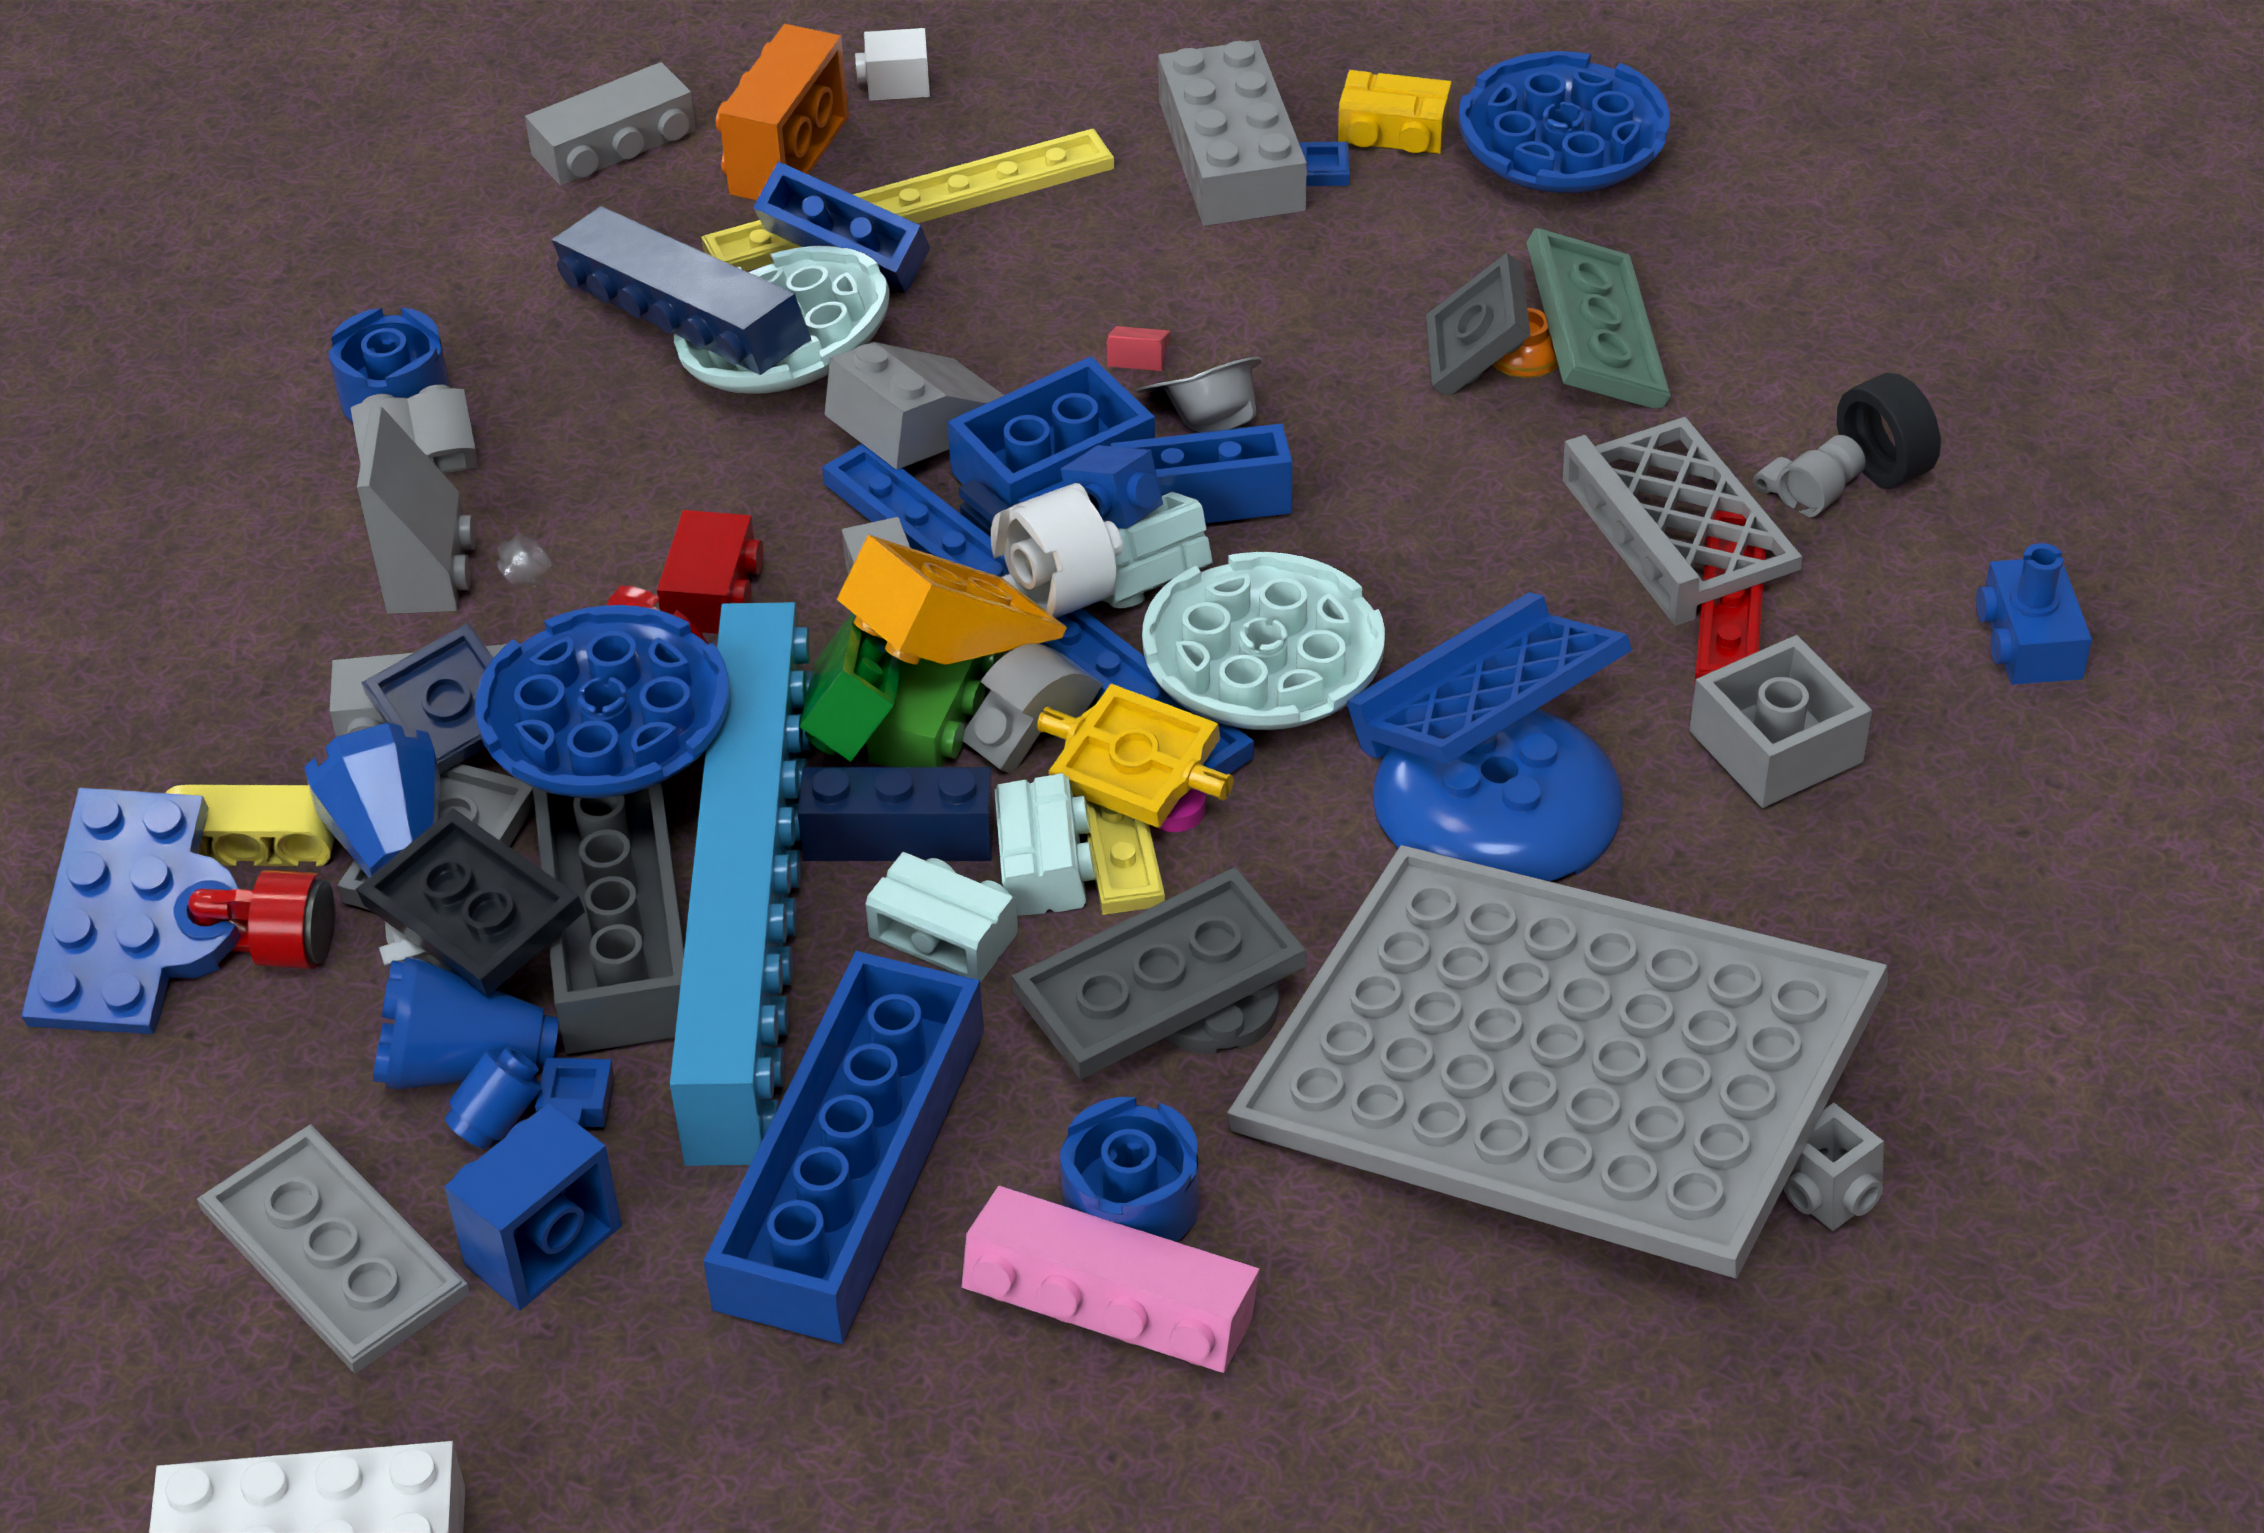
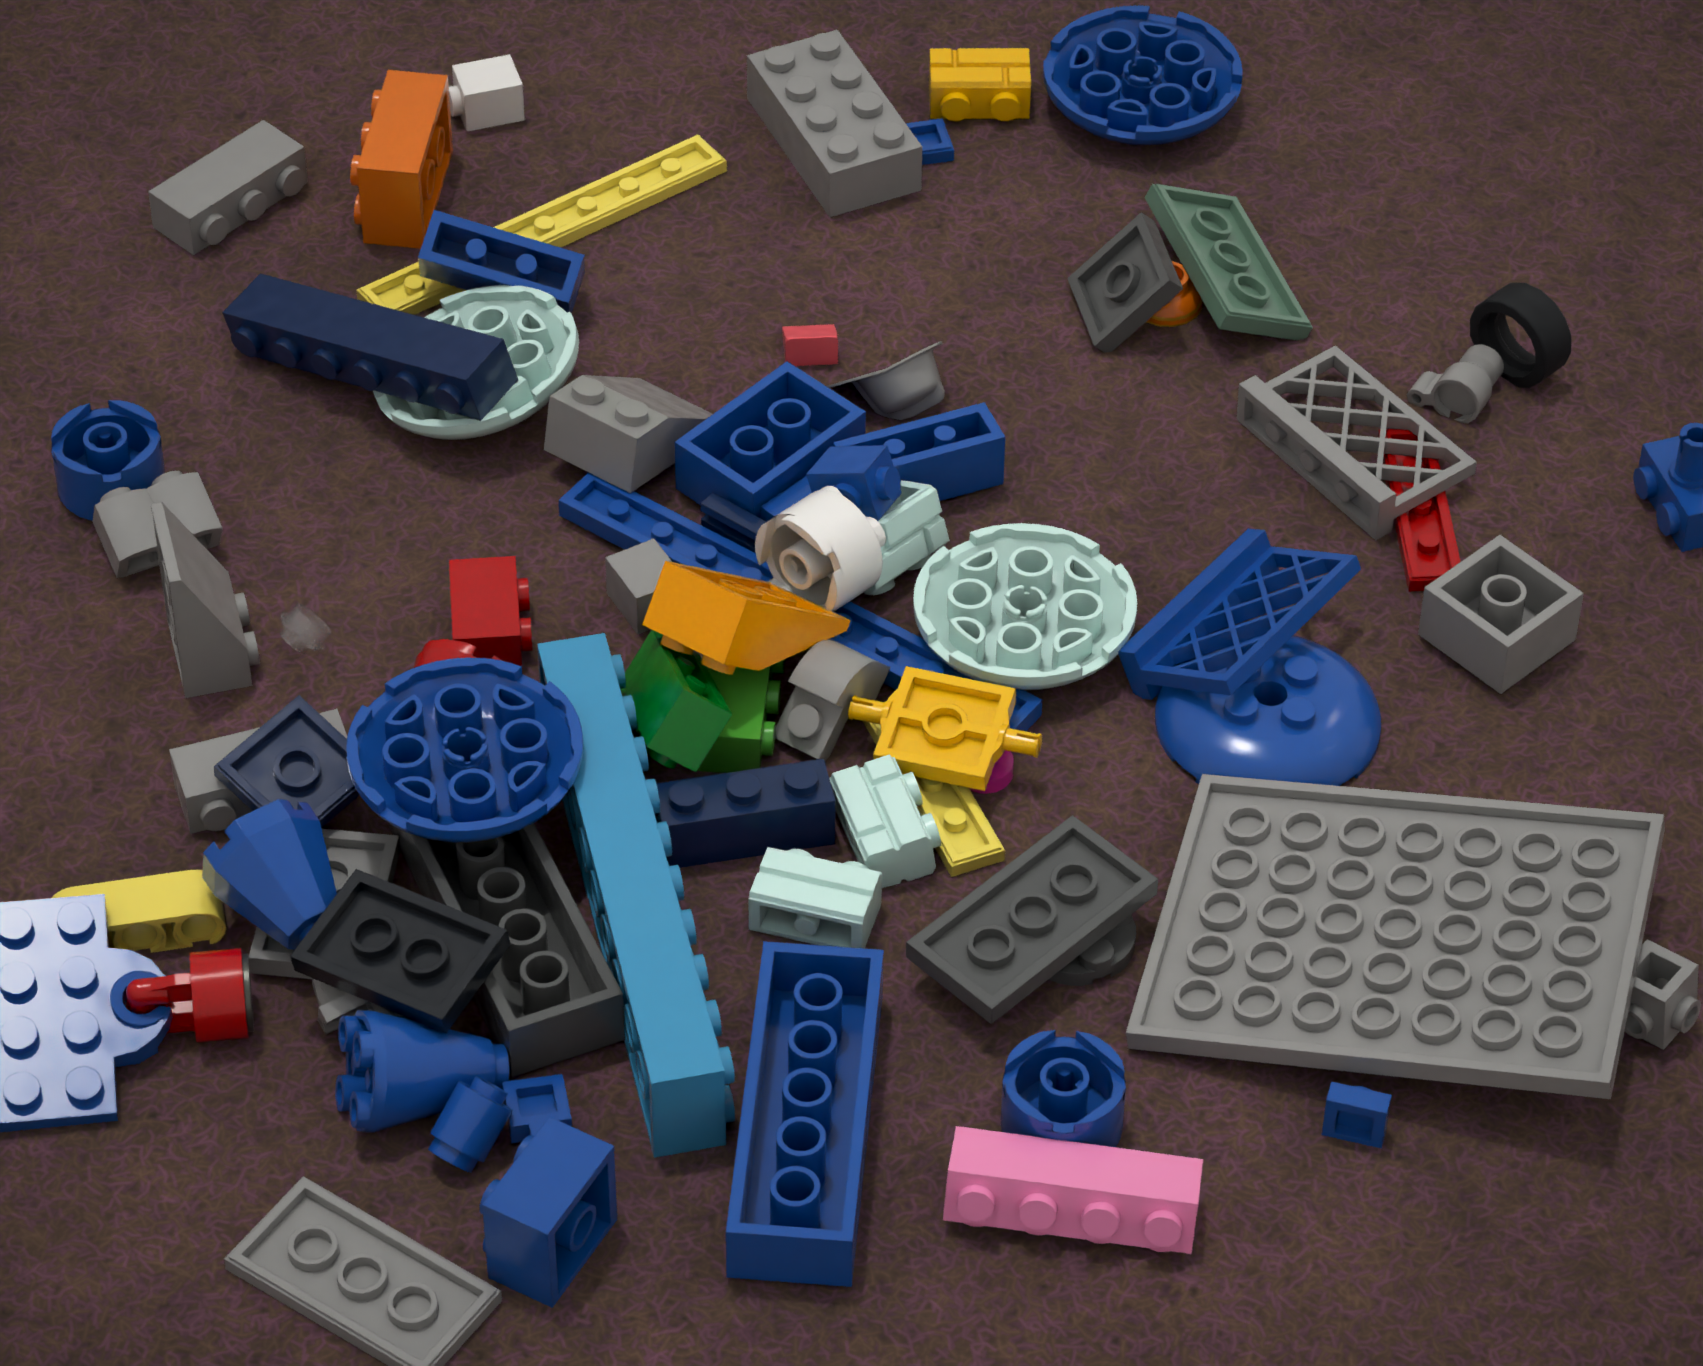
camera: 15 degrees left, 0 degrees up
none -> blue plate [1322,1081,1392,1149]

